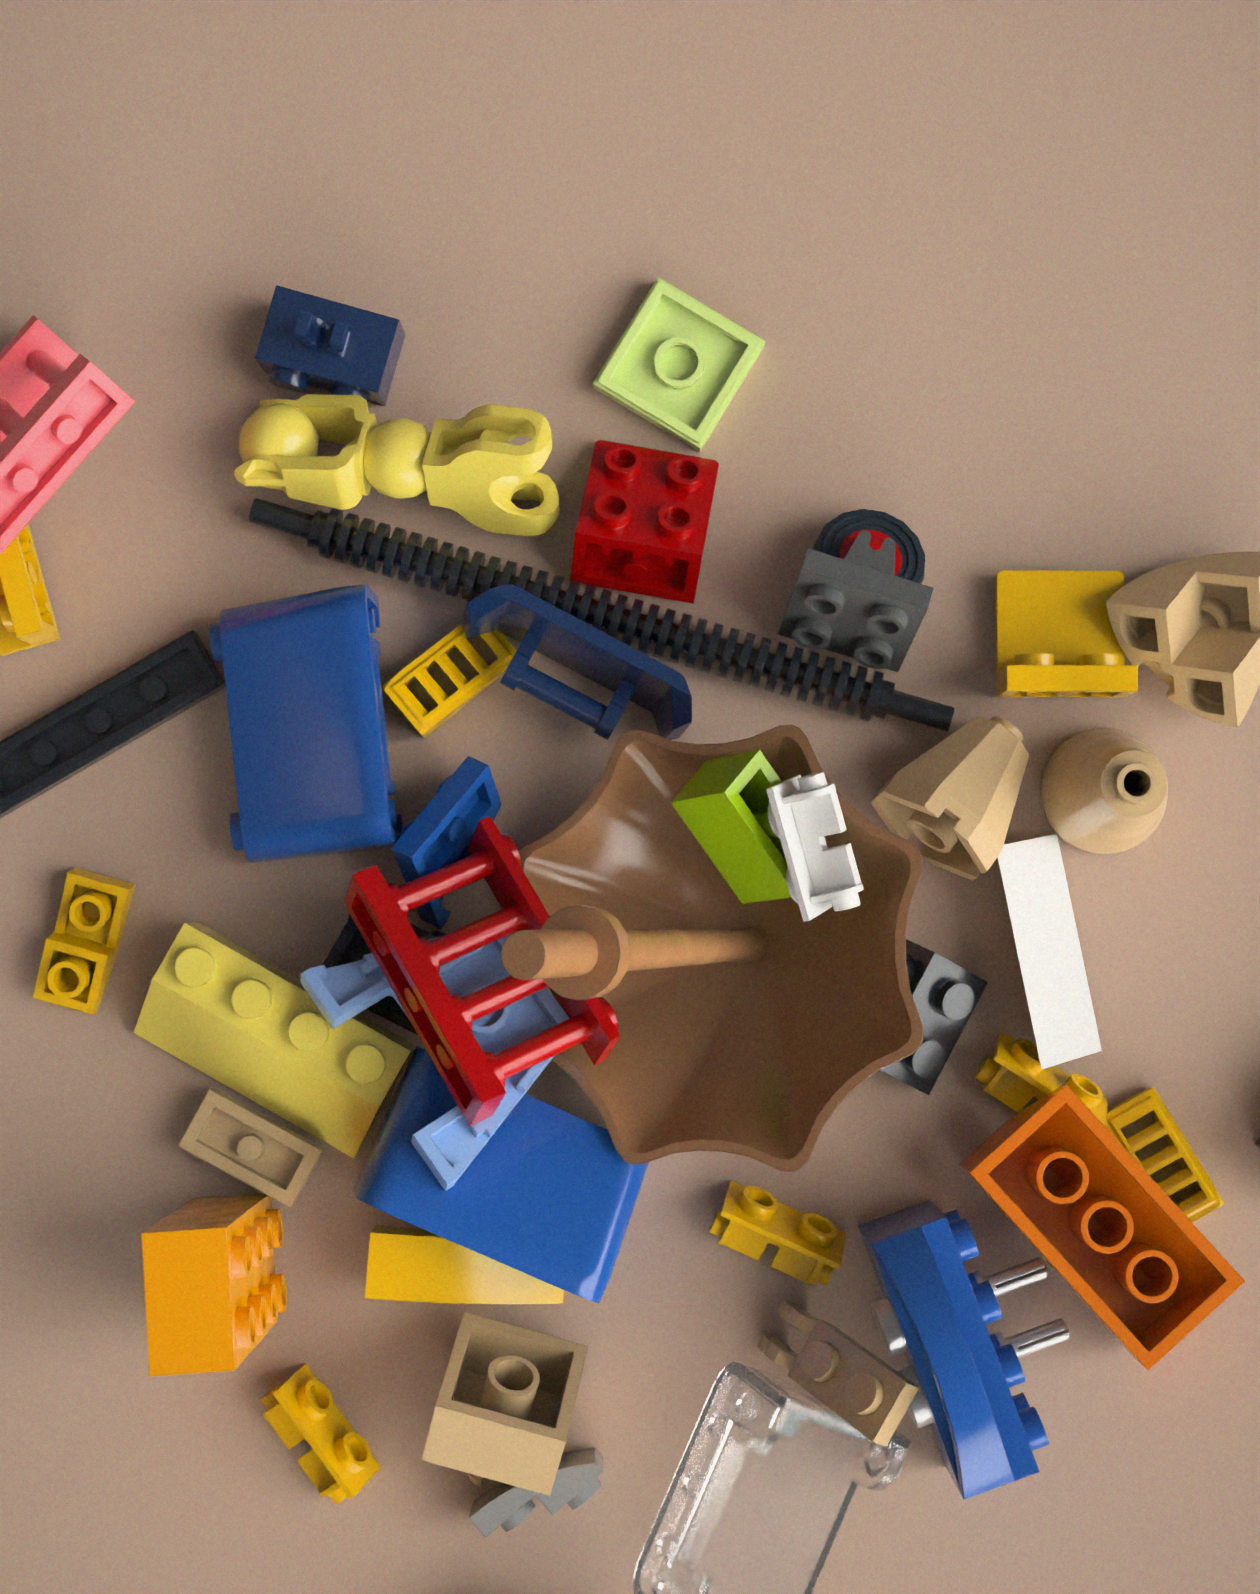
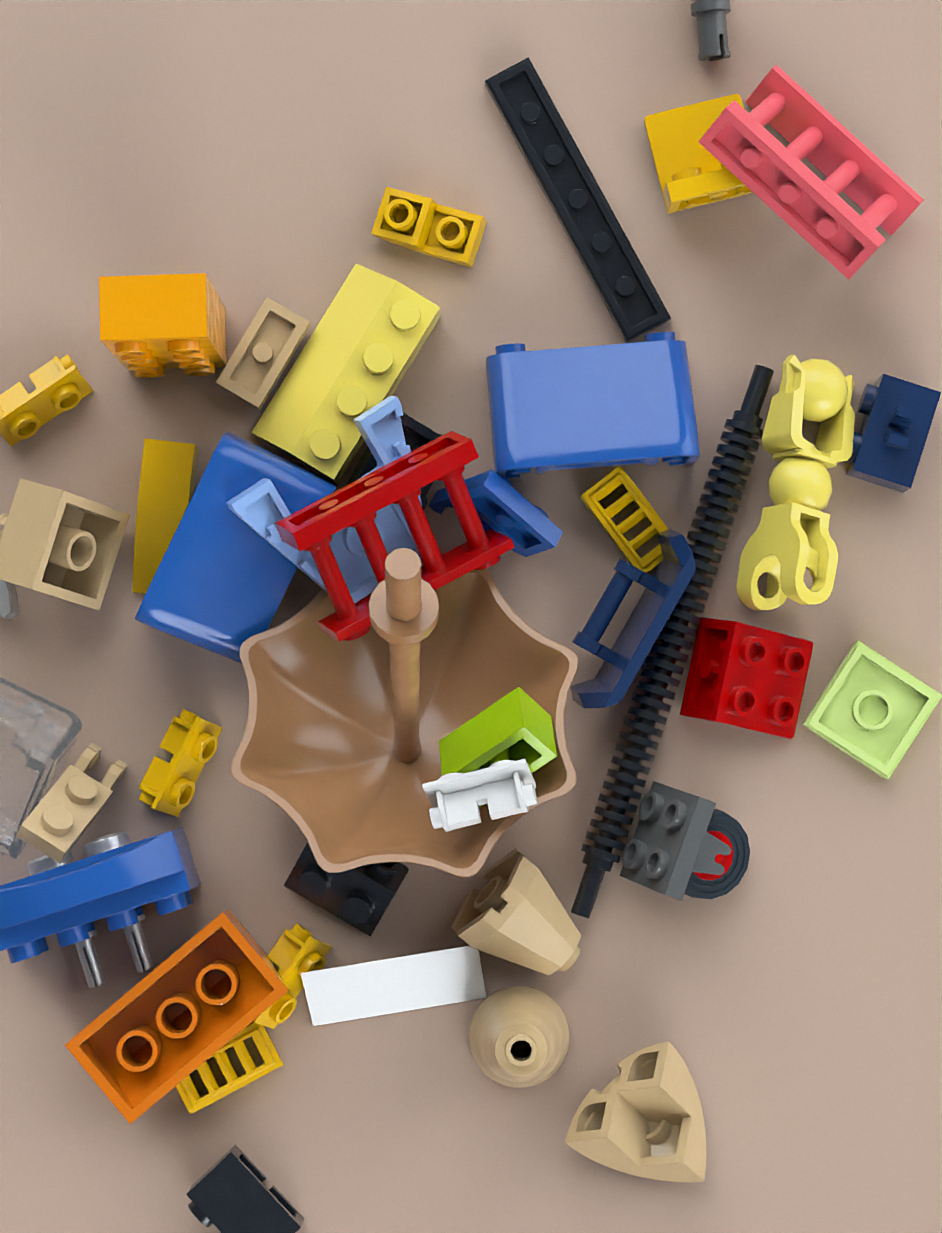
camera: 90 degrees right, 0 degrees up
yellow bracket [995,570,1138,698] -> none

